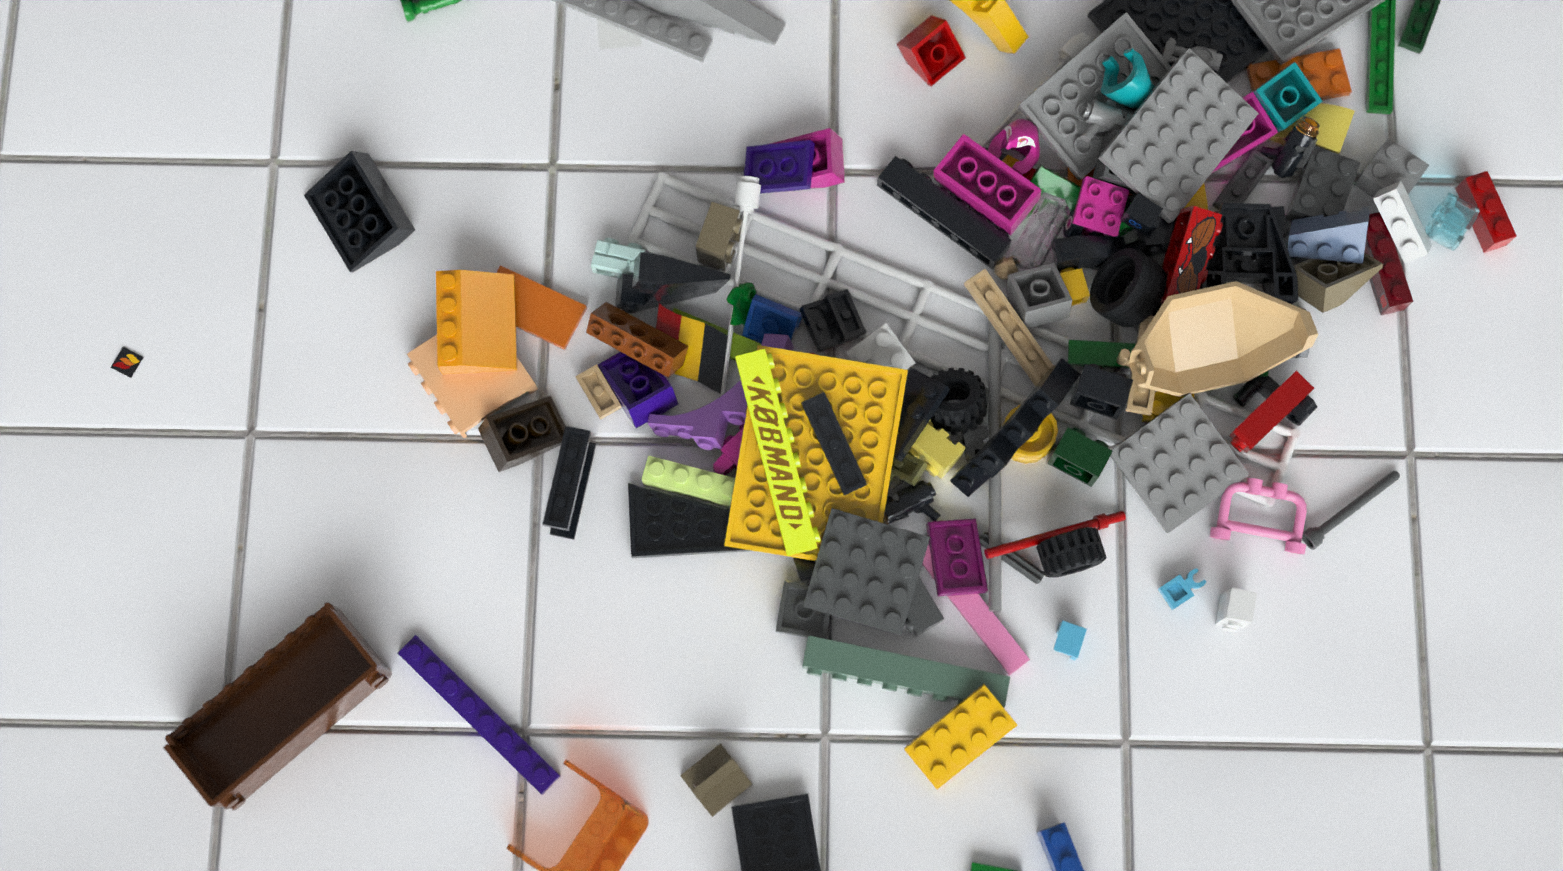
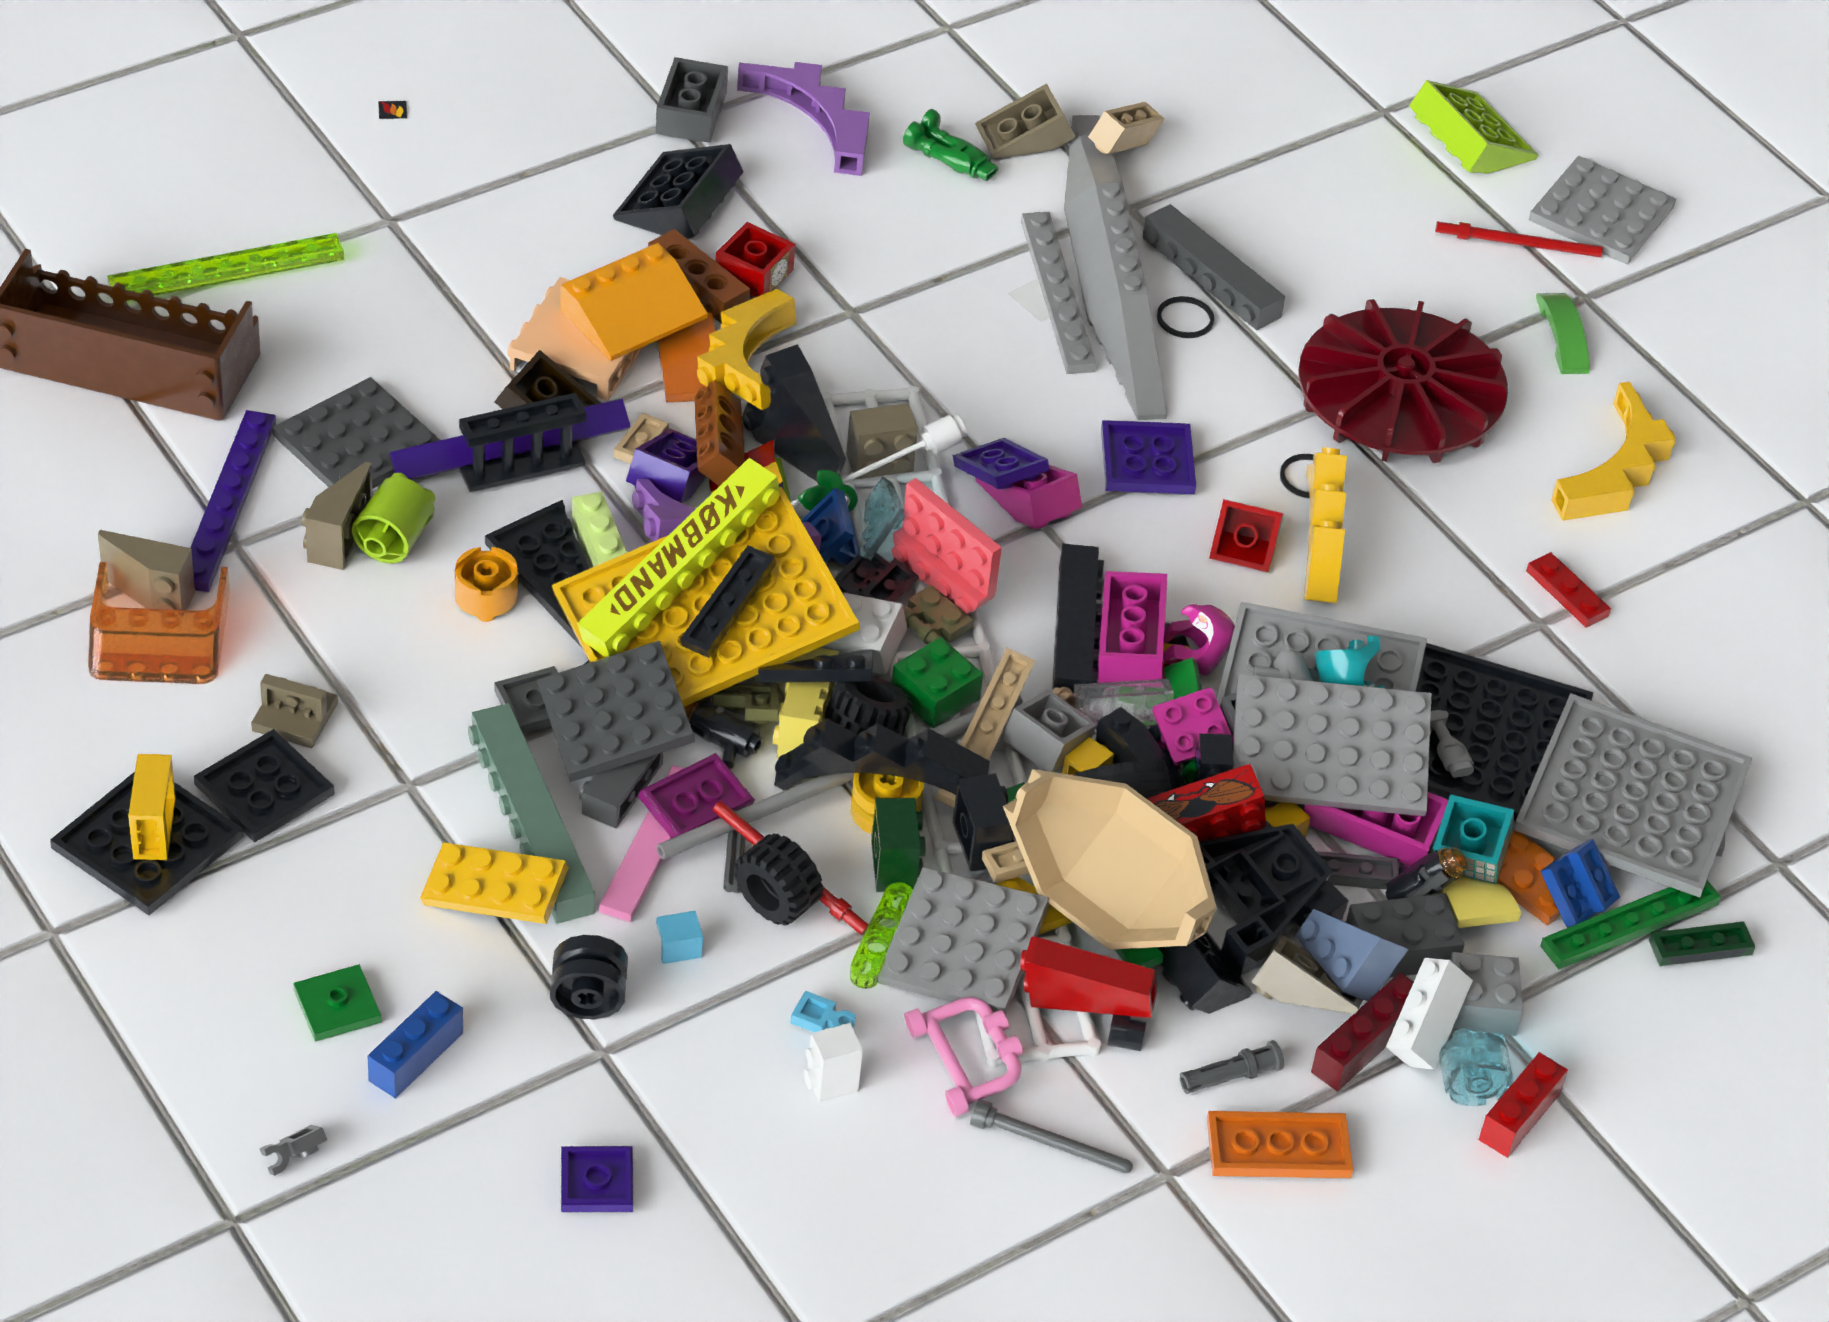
camera: 50 degrees right, 30 degrees down
none -> dark tan slope [98,530,195,619]
none -> clear neon green plate [107,233,344,301]
none -> dark grey plate [273,377,440,489]
none -> dark tan slope [302,462,373,570]
none -> lime cylinder [352,473,436,564]
none -> dark purple tile [390,398,631,480]
none -> light orange brick [455,547,518,622]
none -> black wheel [550,935,628,1020]
none -> dark purple plate [561,1146,633,1212]
none -> dark orange brick [648,229,750,324]
none -> dark grey brick [656,57,728,143]
none -> yellow arch [697,289,797,410]
none -> red brick [715,222,795,298]
none -> medium lavender arch [737,62,870,176]
none -> clear neon green beam [850,882,913,989]
none -> clear light blue wing [860,476,905,561]
none -> coral plate [891,478,1002,615]
none -> green brick [892,637,983,728]
none -> olive plate [903,585,973,644]
none -> dark purple plate [1101,420,1196,494]
none -> dark grey pin [1180,1040,1284,1094]
none -> orange plate [1207,1111,1353,1178]
none -> blue slope [1540,839,1620,928]

